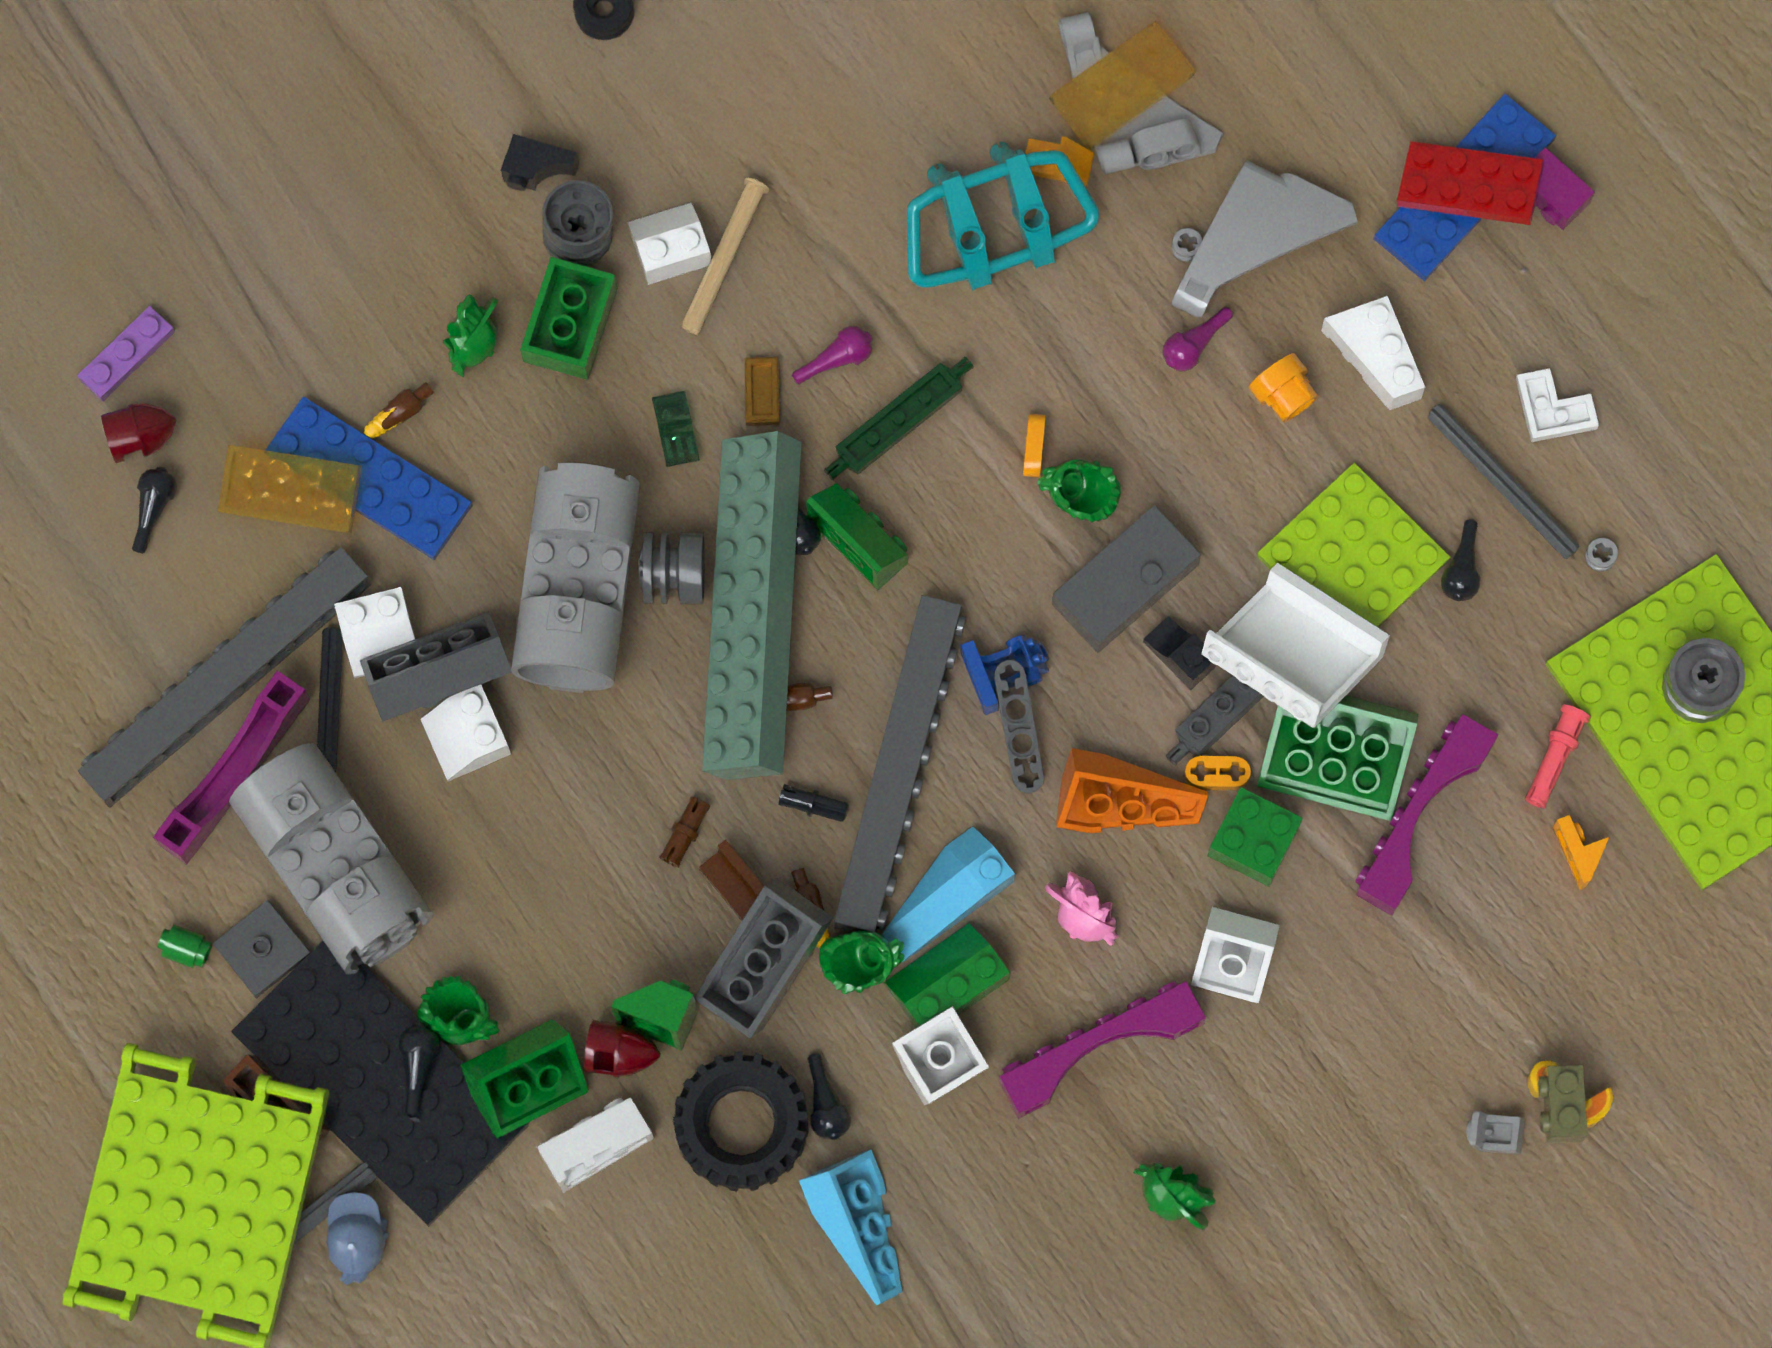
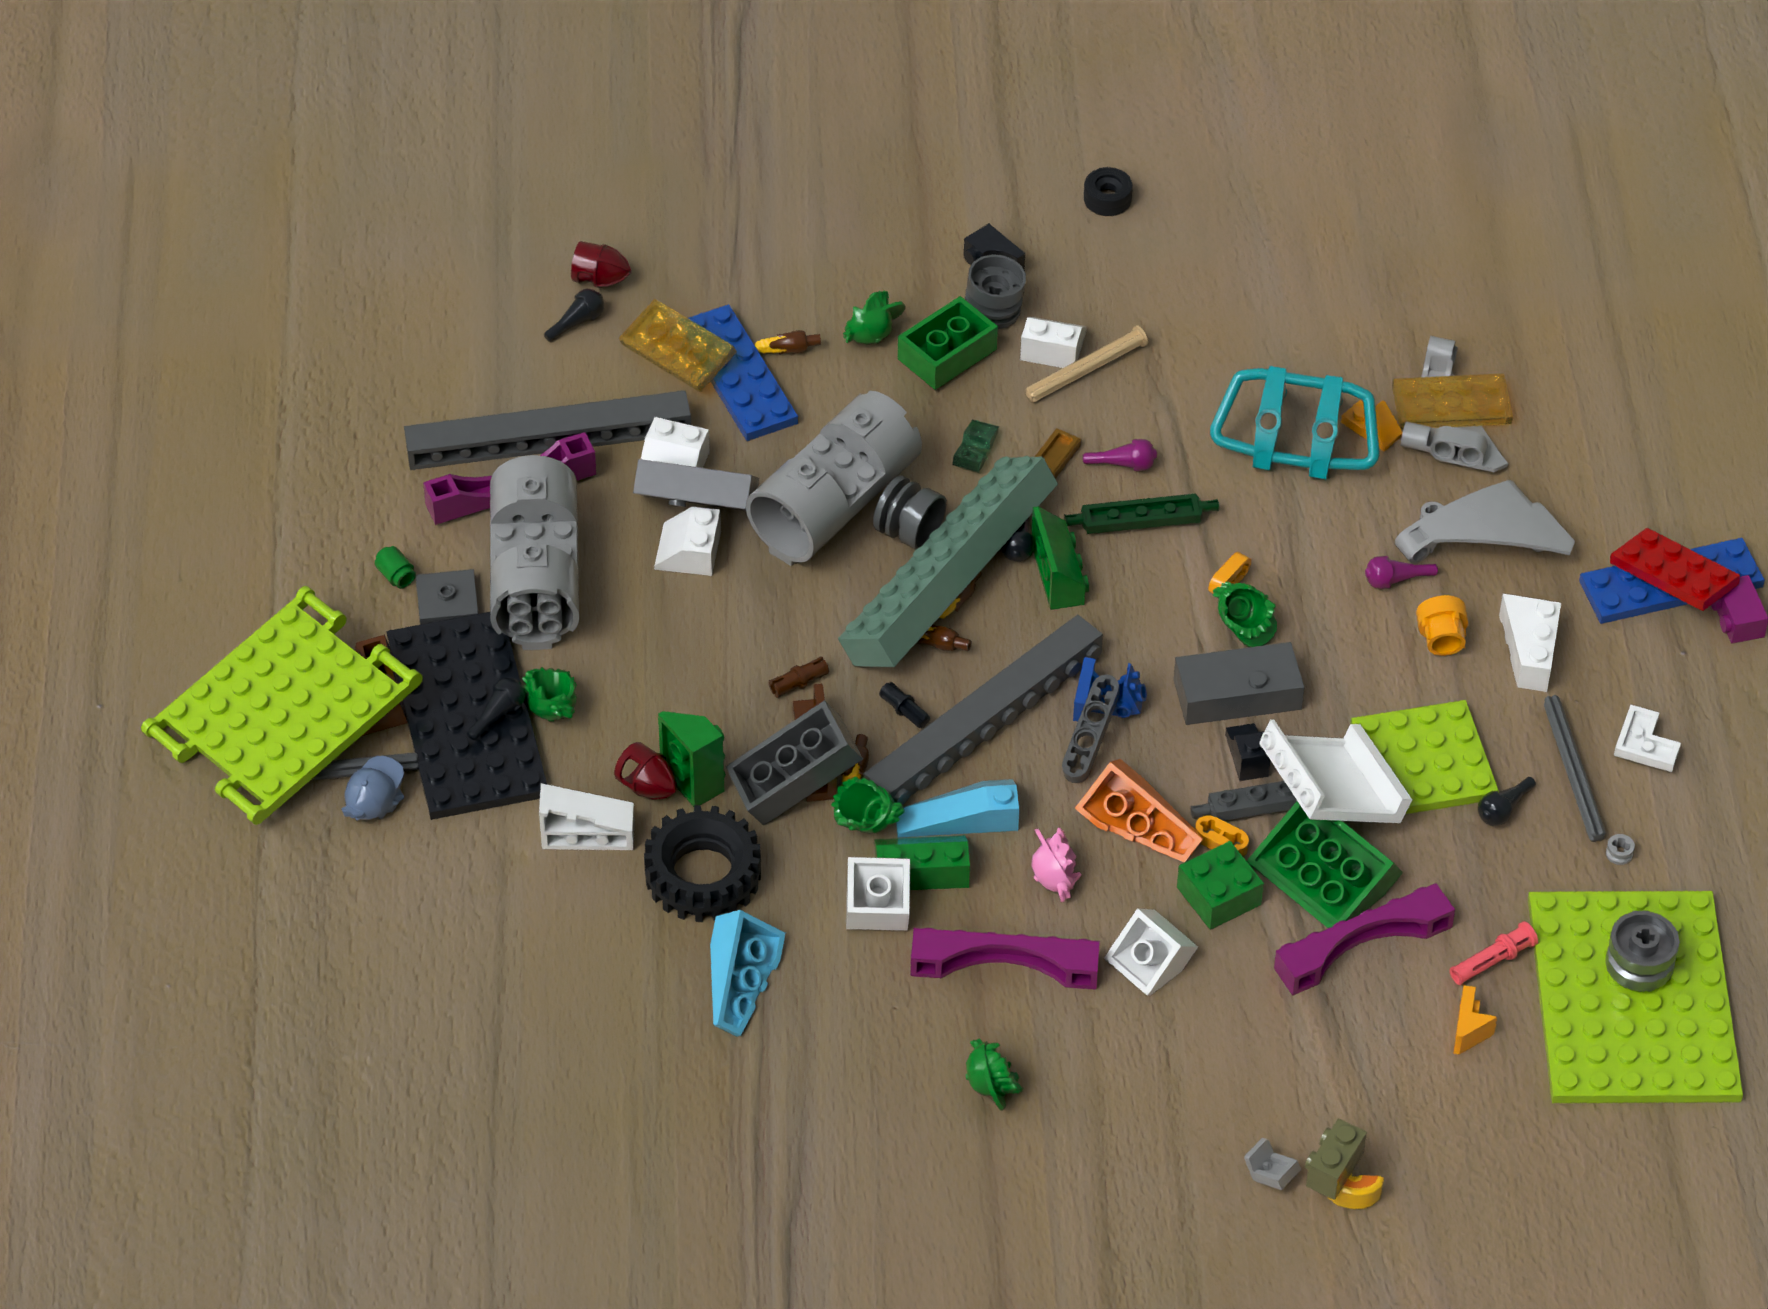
camera: 30 degrees right, 25 degrees down
medium lavender plate [77,306,175,402] -> none
black axle [317,627,342,772] -> none
green slope [461,1019,589,1138] -> none
black piece [808,1053,851,1140] -> none

